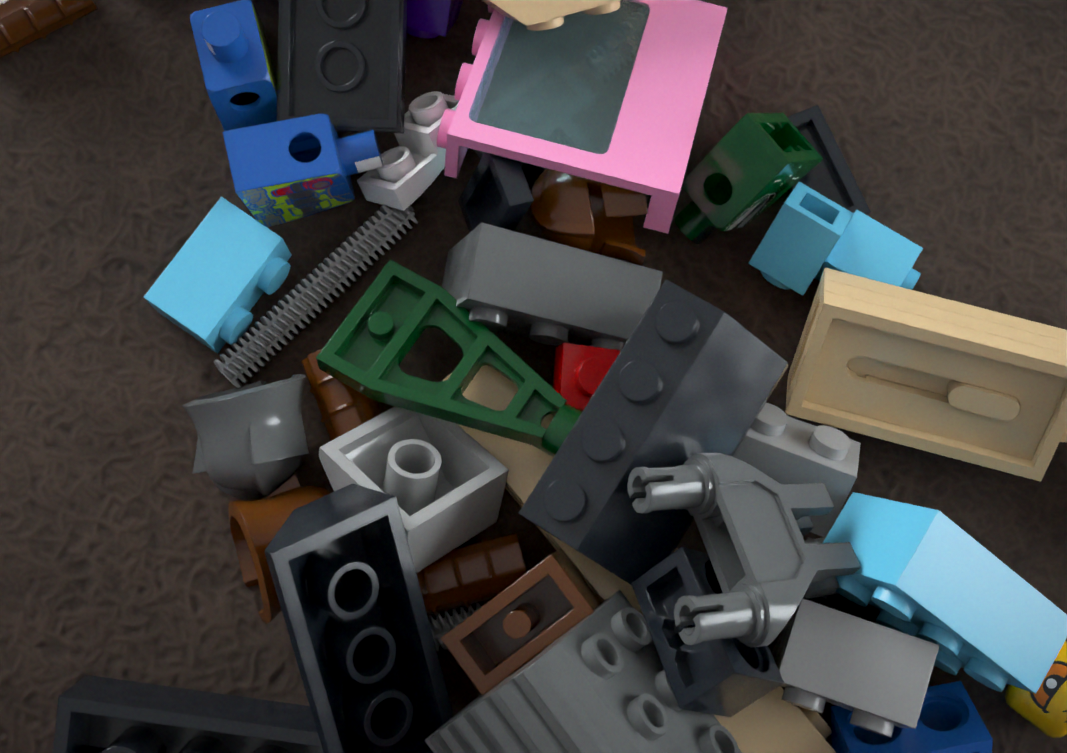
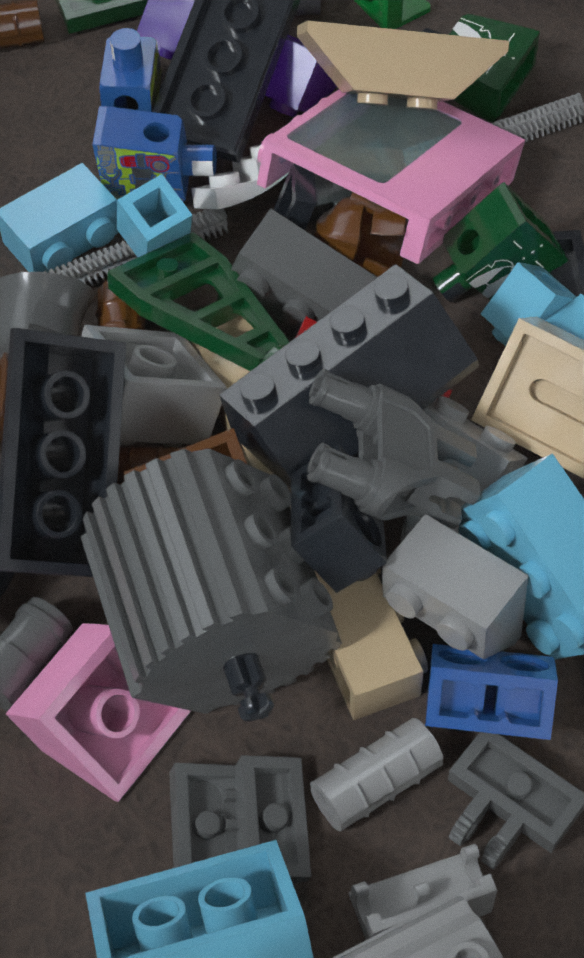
camera: 20 degrees right, 20 degrees down
none -> medium azure brick [117,174,192,257]

